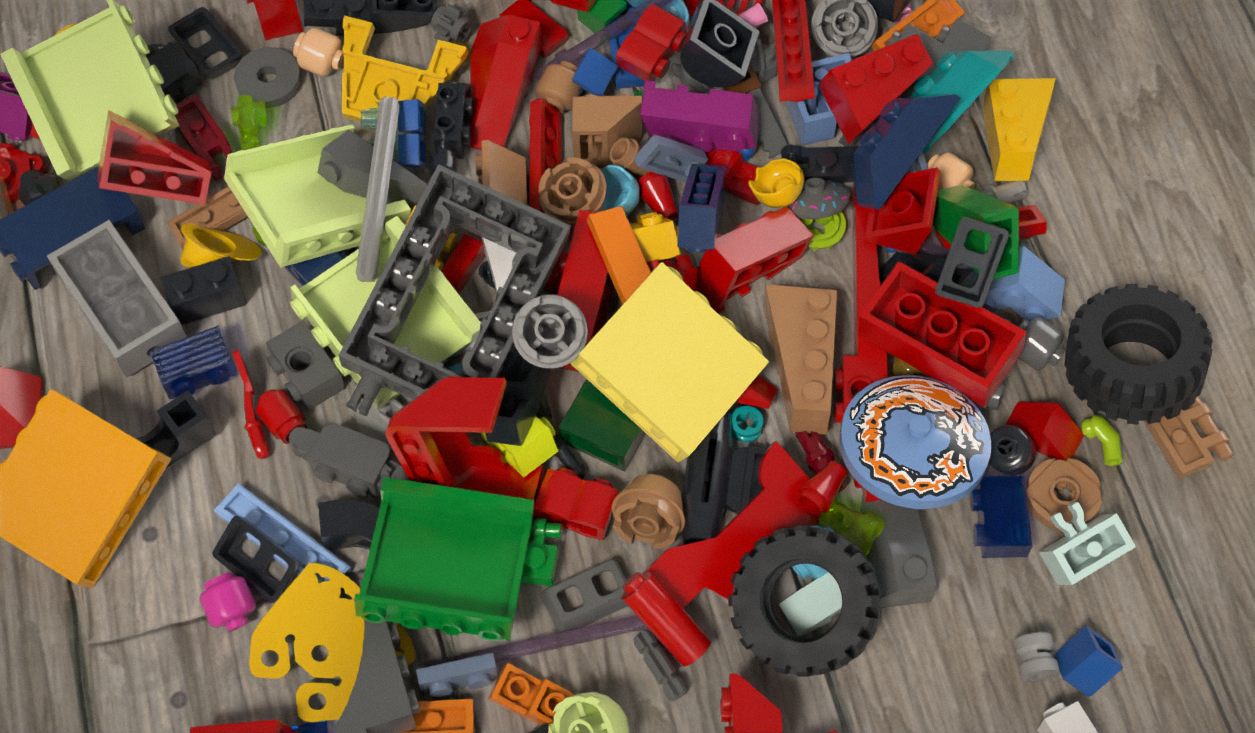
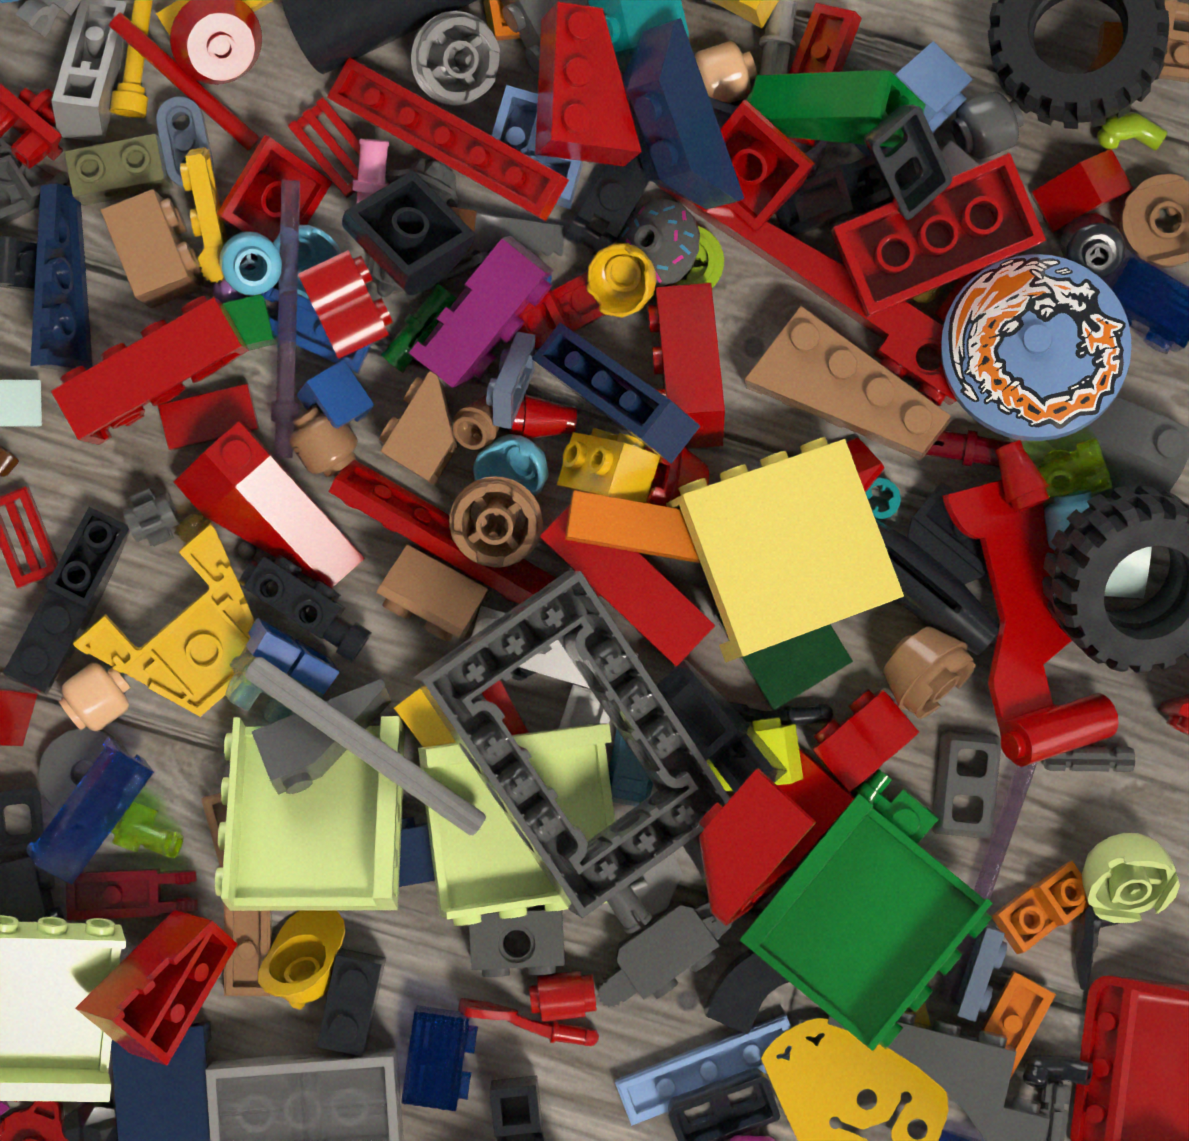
camera: 60 degrees left, 25 degrees up
light grey cone [512,295,588,368] -> none
none -> clear blue container [26,737,154,885]

